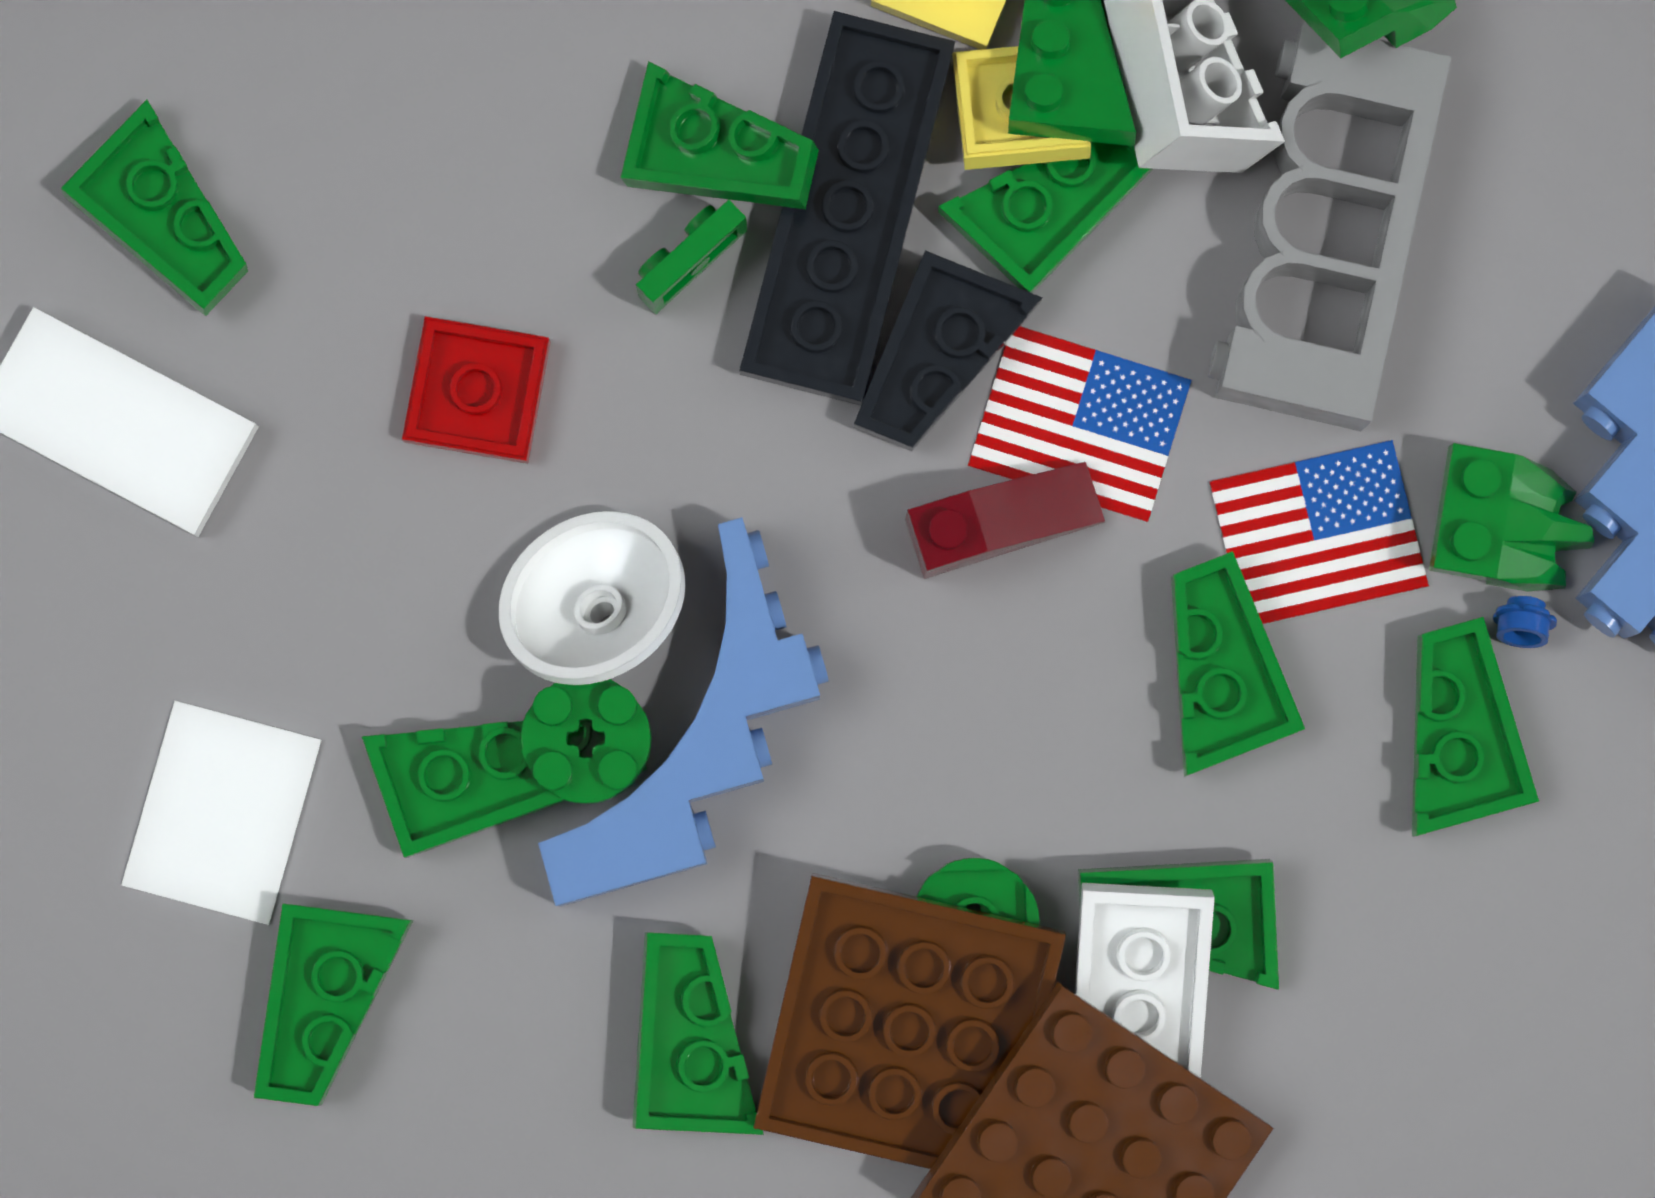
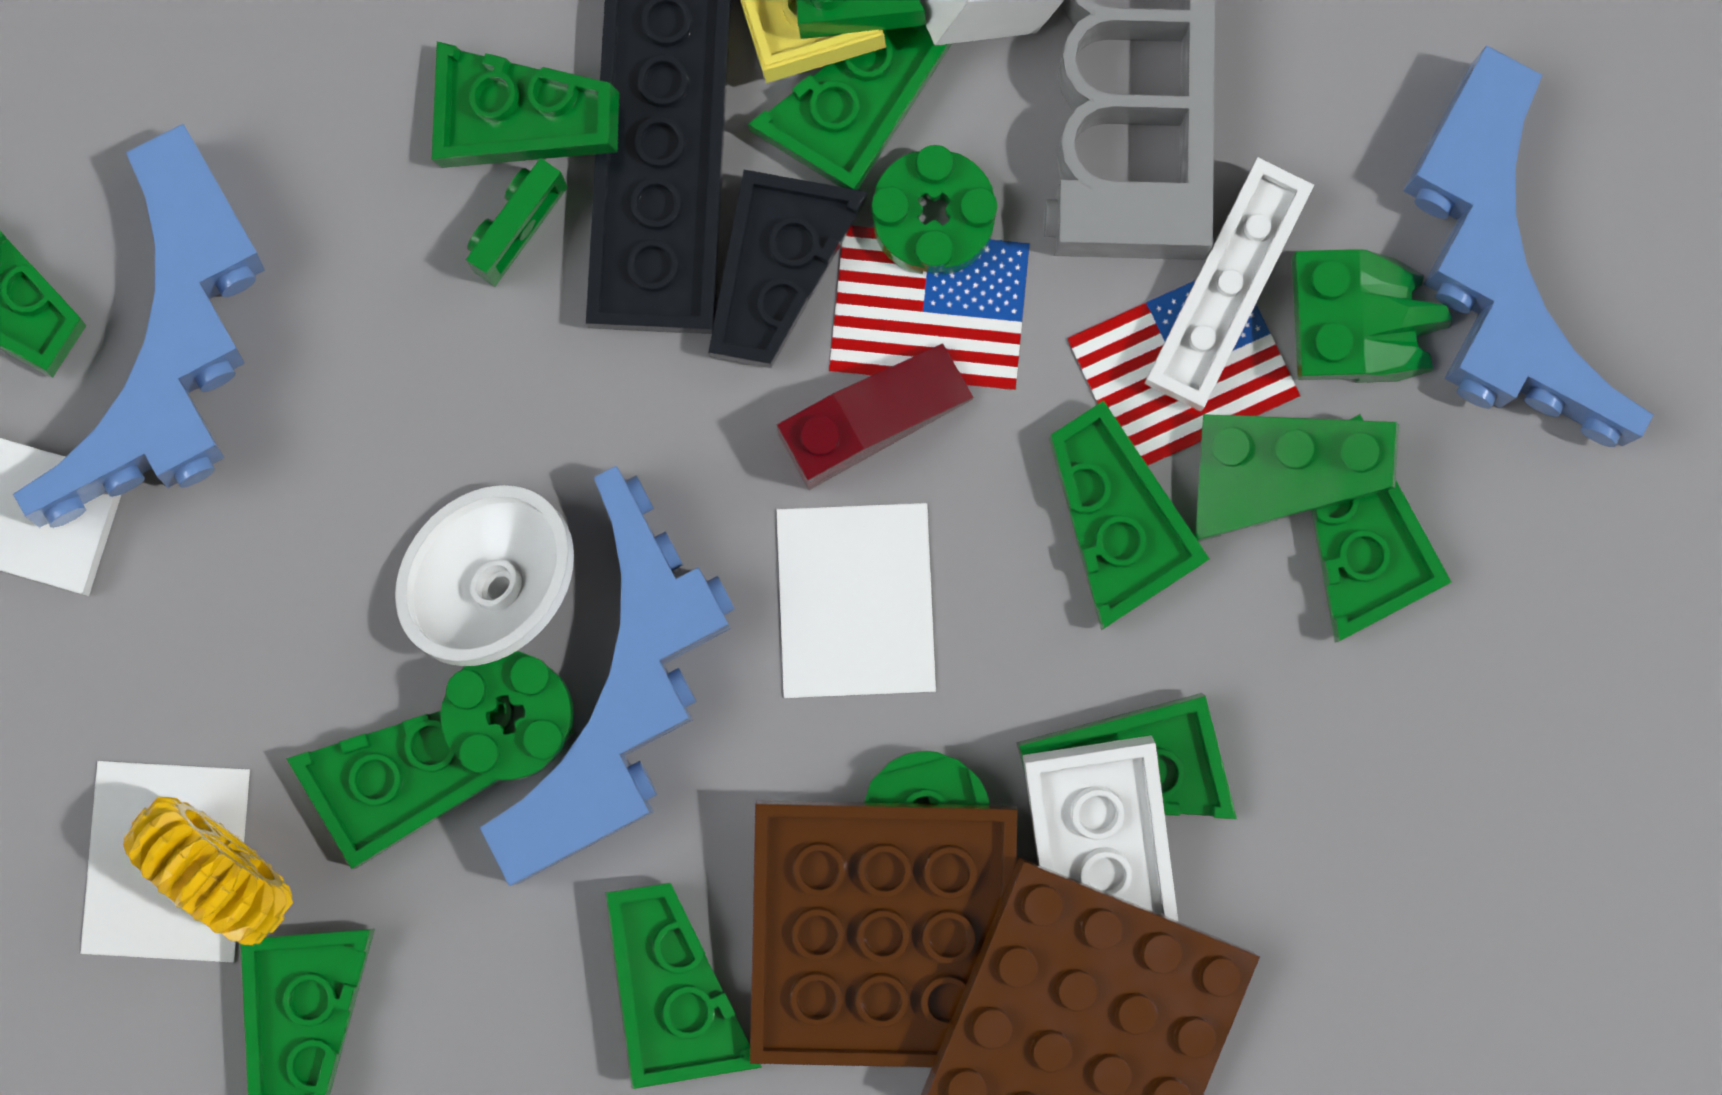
camera: 10 degrees left, 0 degrees up
red tile [402,316,551,464] -> none
blue plate [1493,596,1557,648] -> none
none -> medium blue arch [13,123,265,528]
none -> yellow gear [123,797,293,946]
none -> white sticker [776,503,936,698]
none -> green plate [871,145,998,275]
none -> white plate [1144,157,1314,411]
none -> green wing [1195,414,1399,542]

